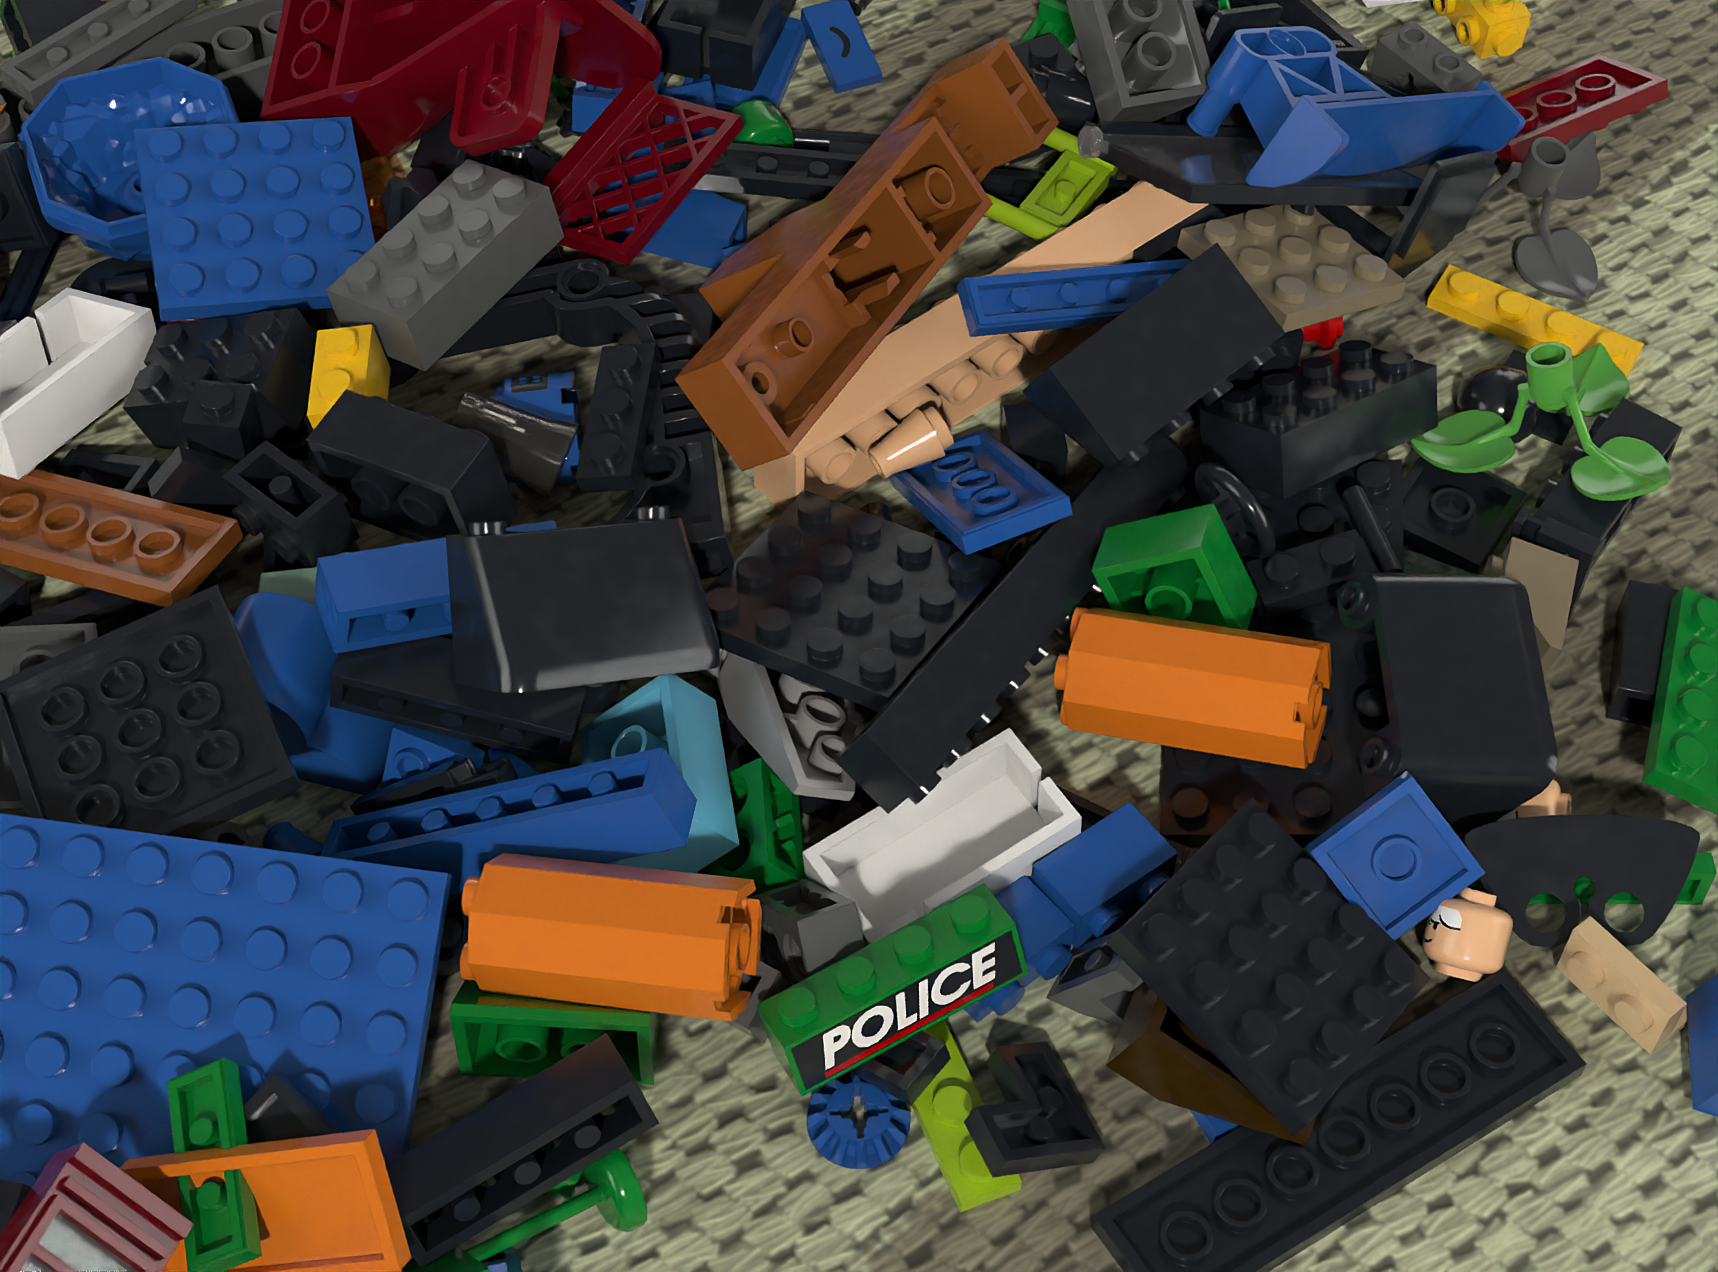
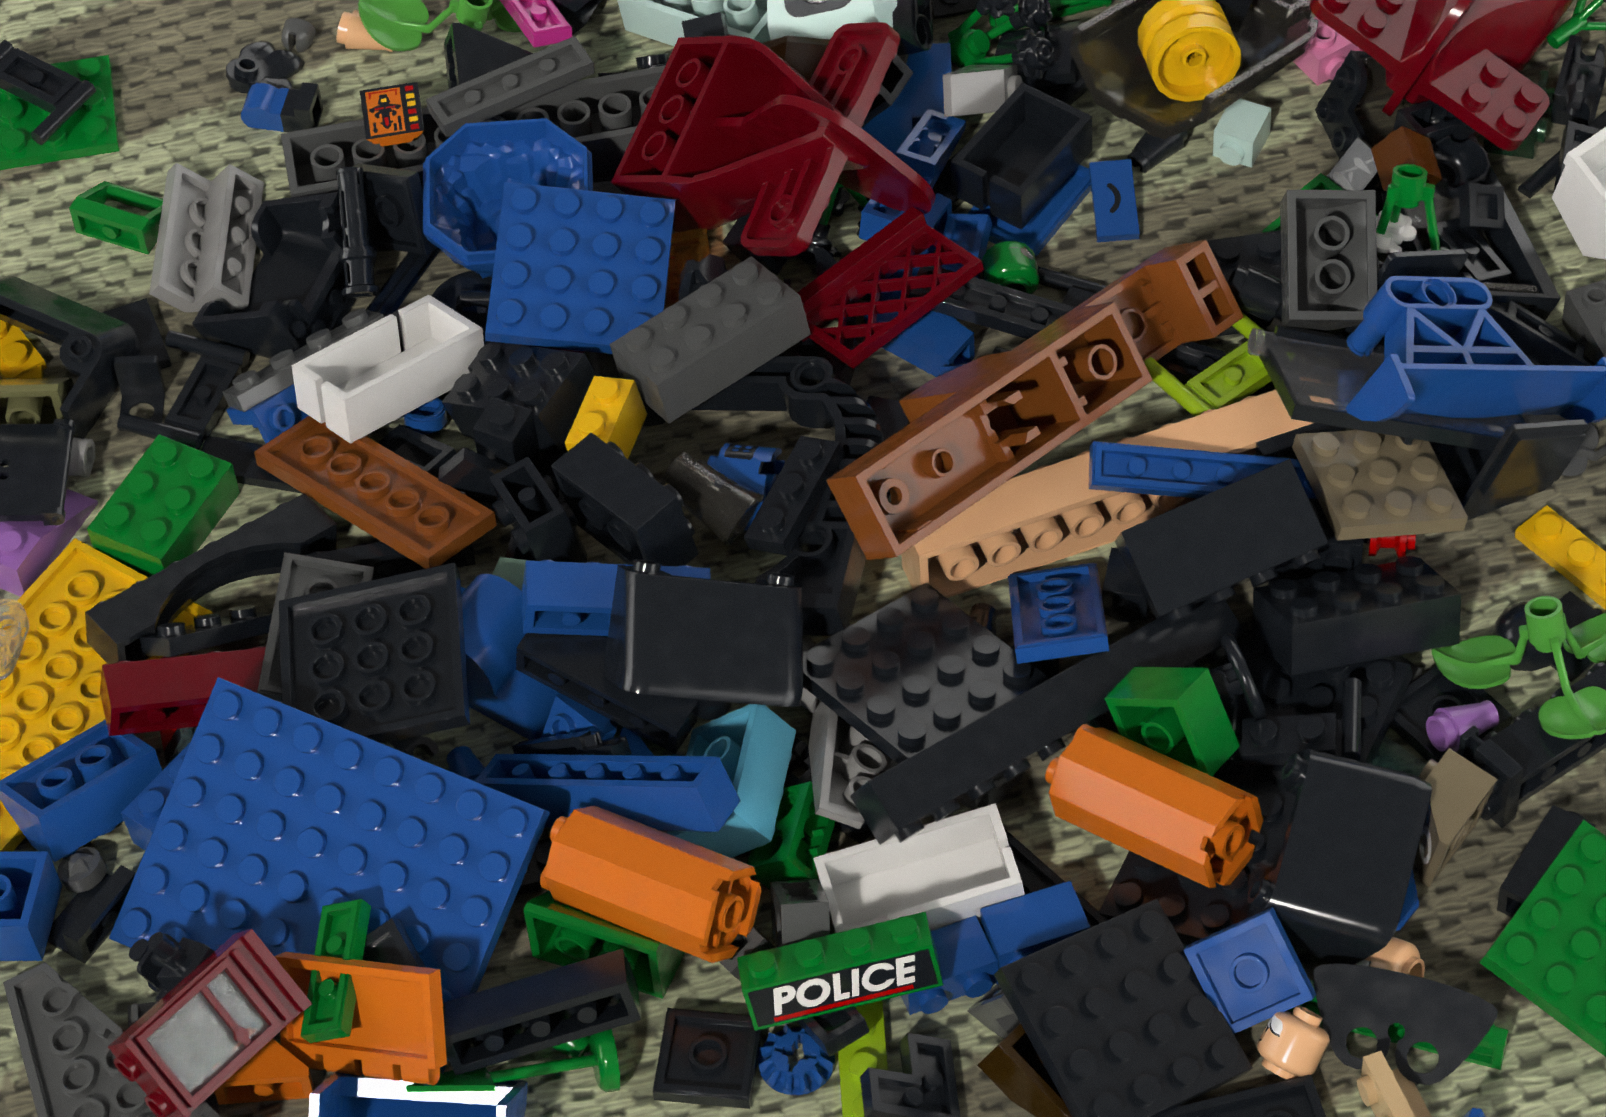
camera: 25 degrees right, 0 degrees up
light nougat cone [867,406,954,480] -> none
none -> blue tile [403,398,448,434]
none -> black plate [653,1008,763,1109]
none -> medium lavender cone [1426,700,1499,752]

